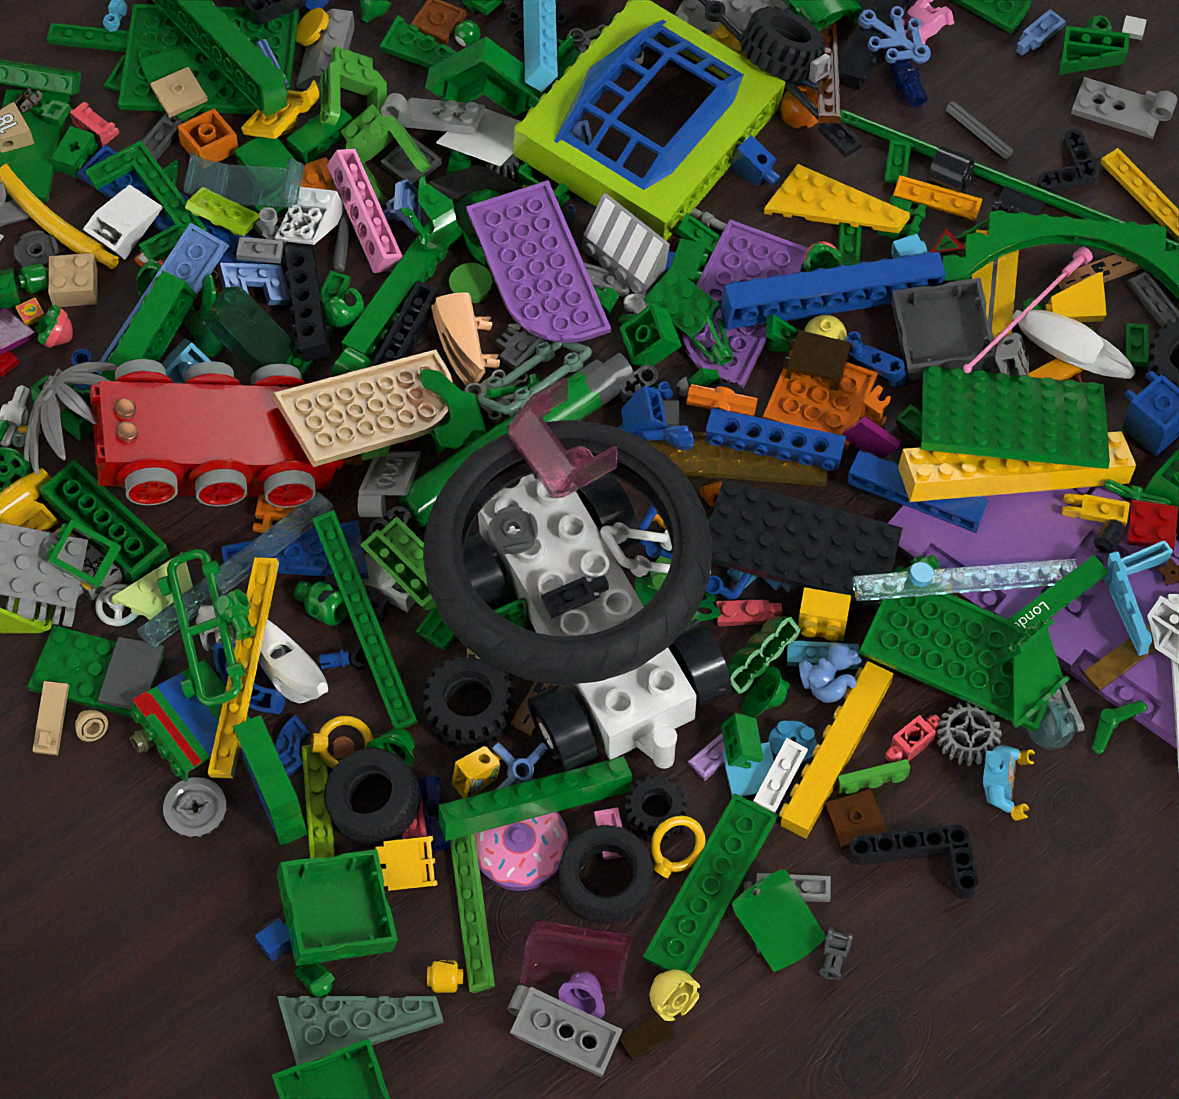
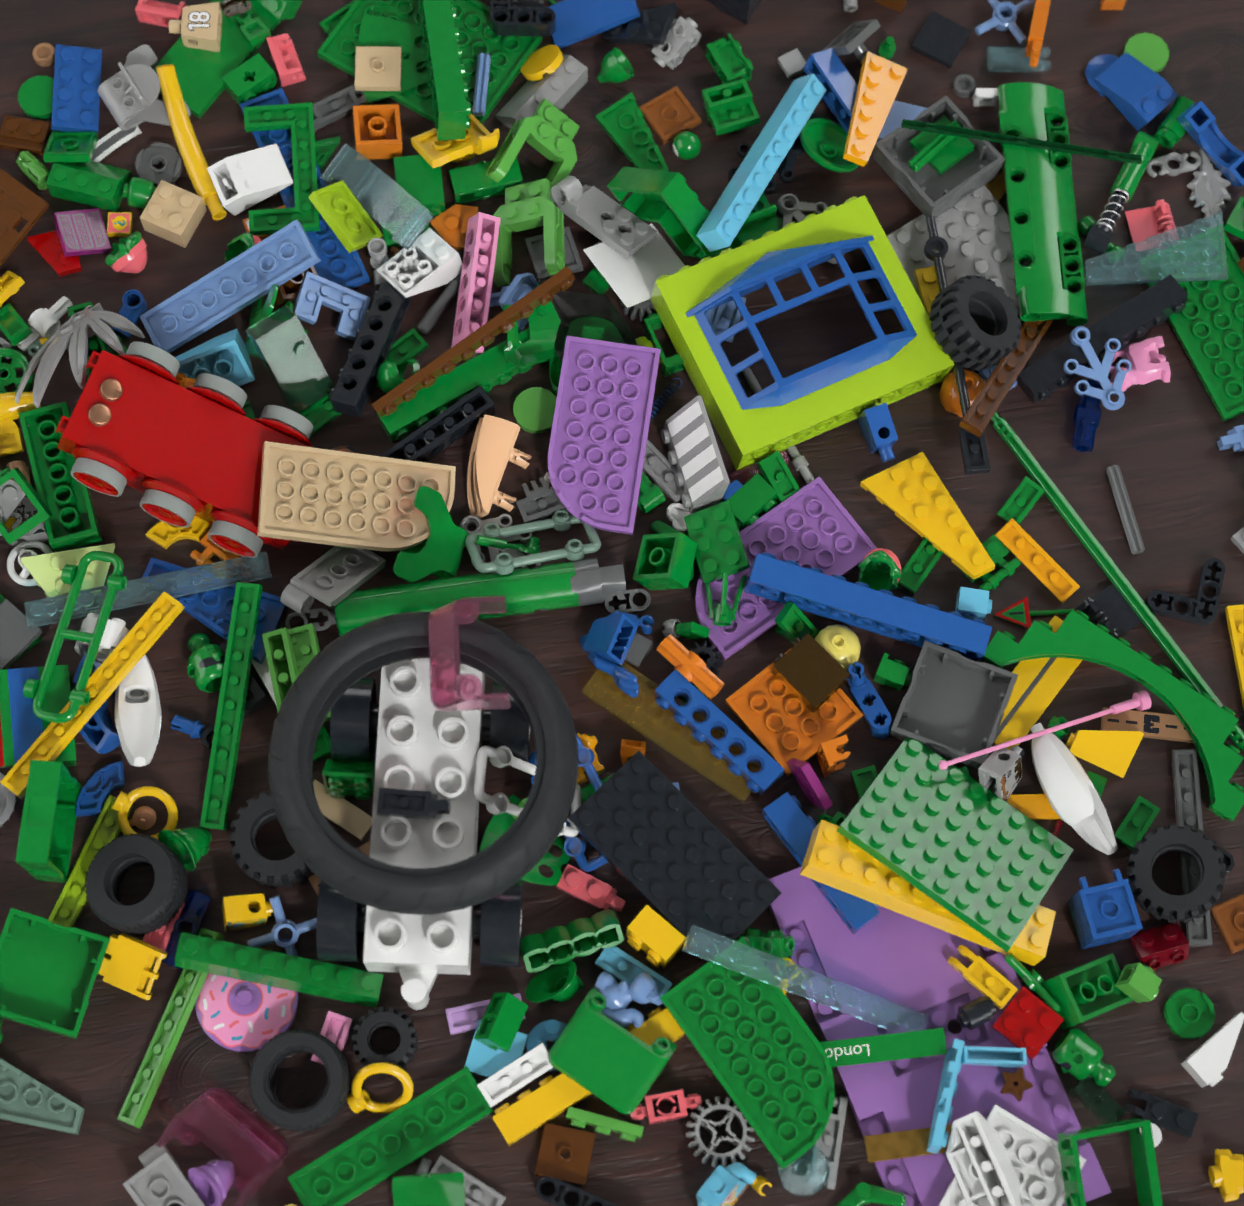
camera: 25 degrees right, 10 degrees up
green brick [98,270,198,381] -> none
green connector [215,589,256,640] -> none
light grey plate [236,237,284,264] -> none
green helmet [331,347,373,377] -> none
yellow head [427,960,463,993] -> none
dark grey plate [488,506,538,554] -> none
light grey tile [809,53,831,83] -> none
medium azure tile [909,562,934,587] -> none
black piece [928,146,975,193] -> none
green piece [1002,618,1070,728] -> none
none -> yellow tile [145,516,212,549]
none -> reddish brown plate [371,266,575,417]
none -> green windscreen [548,988,678,1114]
none -> green brick [873,653,913,692]

